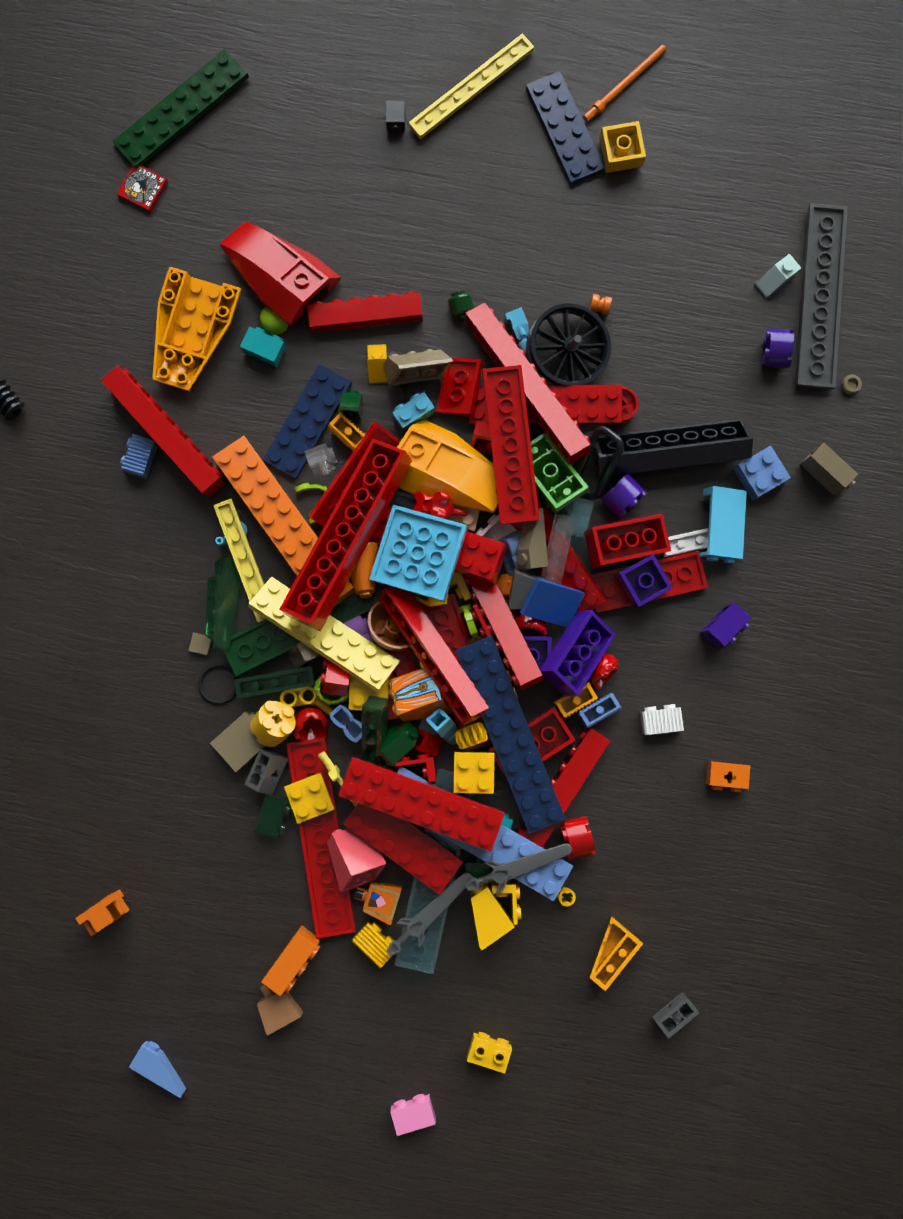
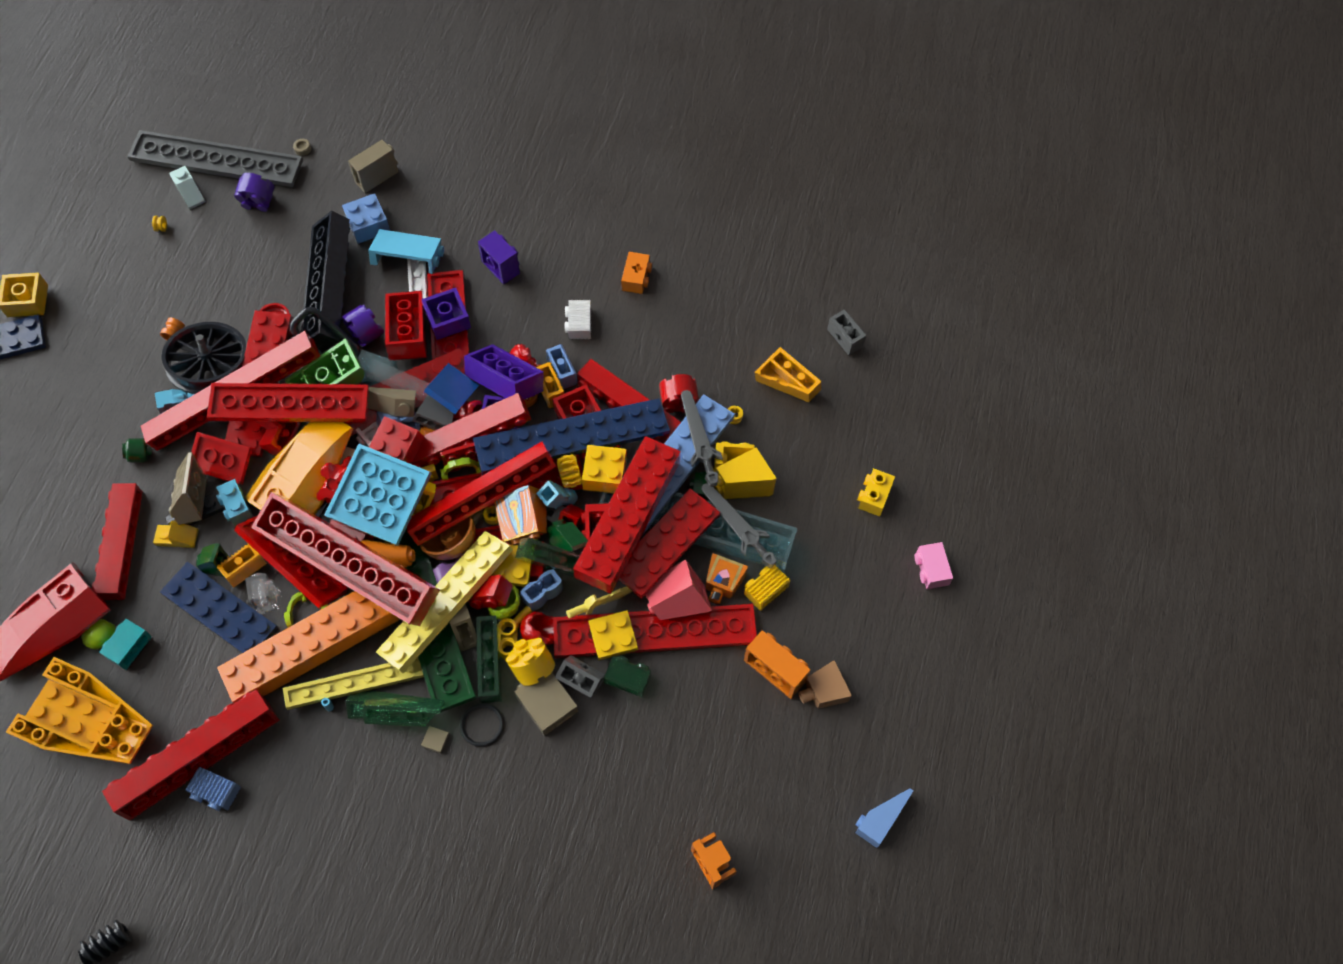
camera: 85 degrees left, 20 degrees down
none -> yellow bush [152,216,167,232]

